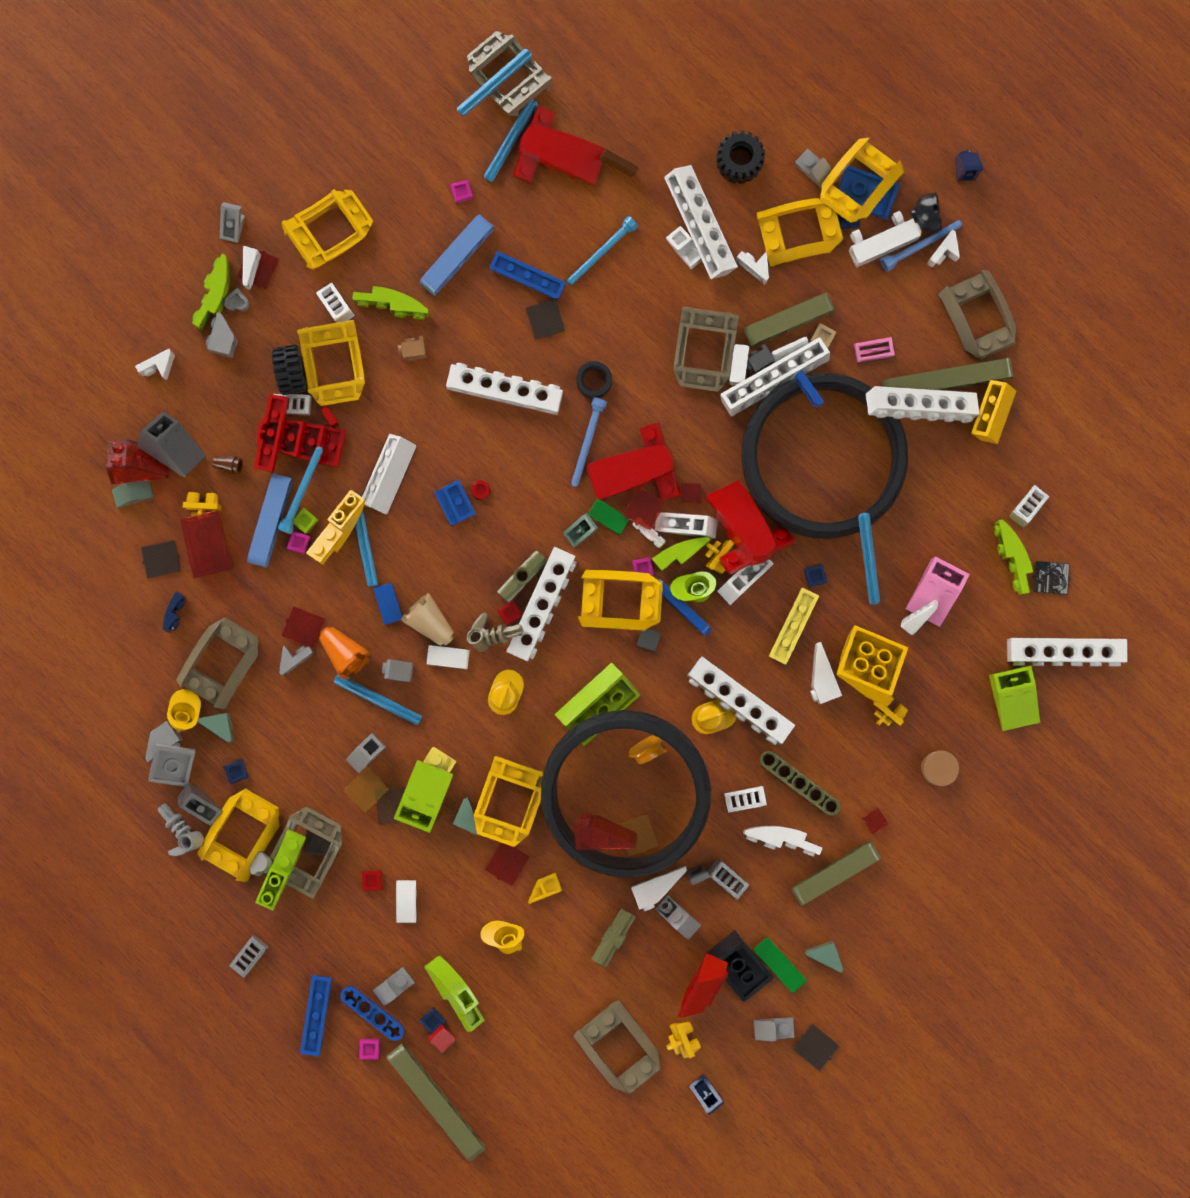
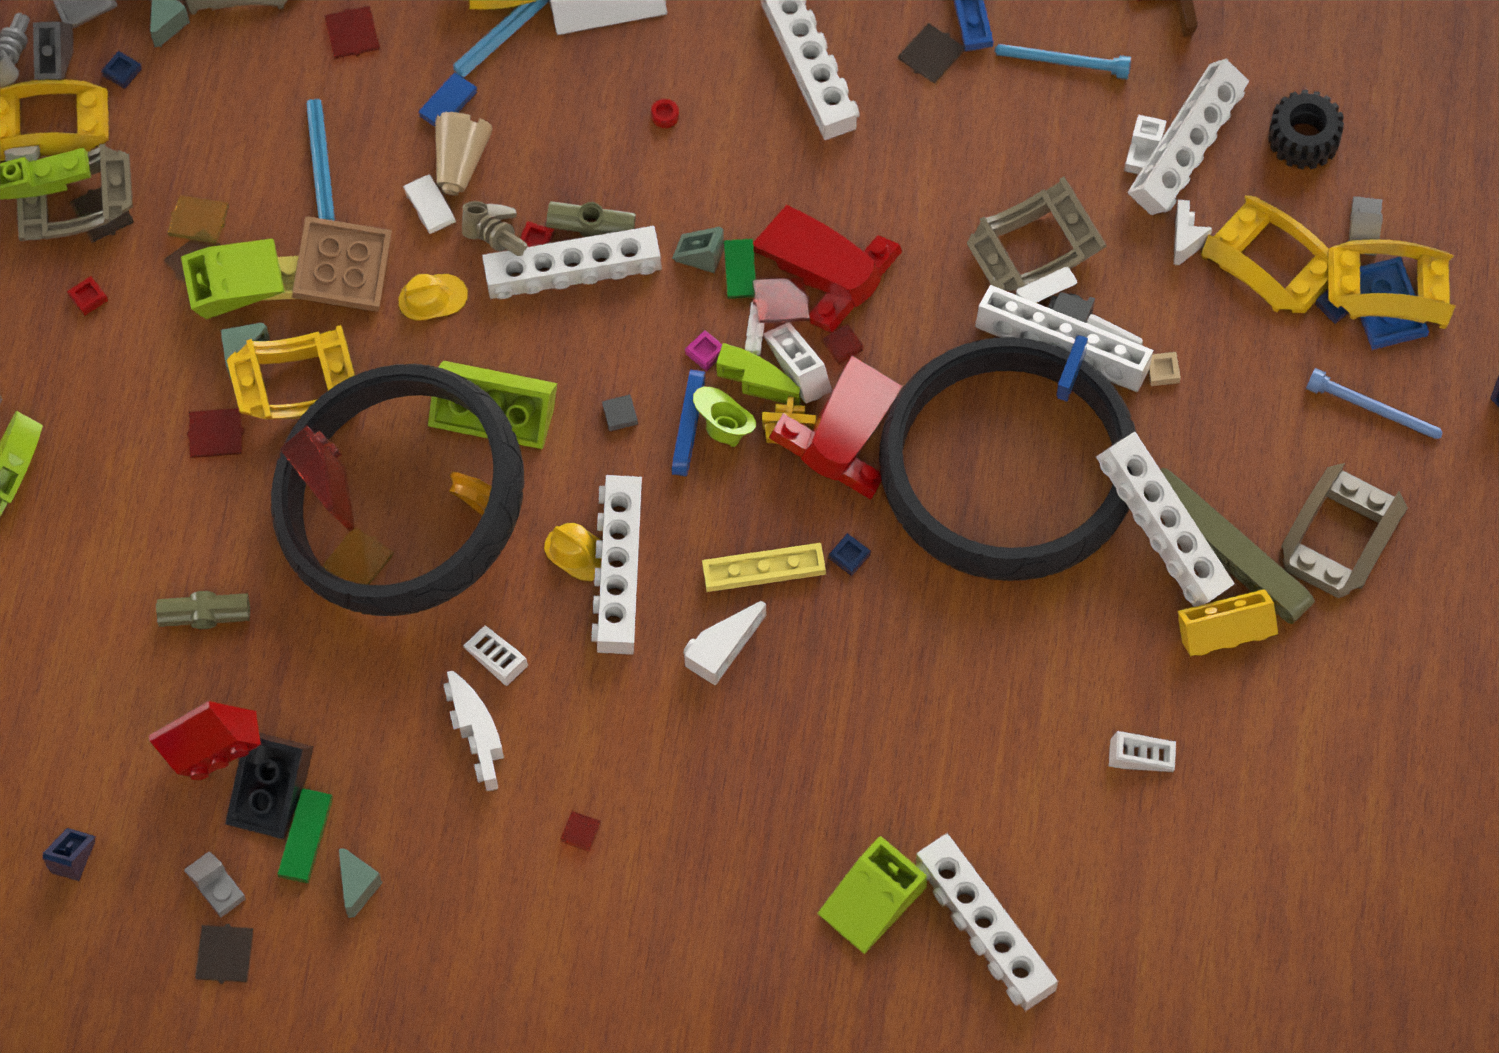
camera: 60 degrees right, 20 degrees down
light grey slope [279,646,315,676] -> none
orange cone [319,627,371,680] -> none
light grey slope [346,733,387,773] -> none
light grey slope [382,659,414,683] -> none
white slope [396,880,417,923] -> none
blue plate [434,480,476,527] -> none
yellow piece [480,921,525,954] -> none
yellow tile [528,872,563,904] -> none
medium blue piece [571,397,607,487] -> none
dark tan wedge [573,1000,661,1094] -> none
black tyre [576,361,612,399] -> none
yellow wedge [578,570,663,631] -> none
white slope [631,866,687,911] -> none
light grey slope [655,895,701,940] -> none
yellow hips [666,1022,701,1058] -> none
dark grey tile [686,864,710,885] -> none
light grey slope [708,859,749,900] -> none
white slope [717,559,774,605] -> none
olive beam [743,293,835,347] -> none
olive beam [759,751,840,816] -> none
olive beam [790,841,881,906] -> none
yellow slope [837,625,908,705] -> none
white brick [849,211,921,268] -> none
bright pink tile [853,337,895,363] -> none
dark azure axle [858,513,880,604] -> none
yellow hips [873,697,908,726] -> none
white slope [901,600,938,635] -> none
bright pink slope [906,556,970,627] -> none
black cylinder [911,192,942,231] -> none
medium nougat head [921,750,959,786] -> none
white slope [927,229,960,268] -> none
lime slope [993,520,1033,595] -> none
piece [1033,561,1071,595] -> none
none -> medium nougat plate [292,216,392,312]

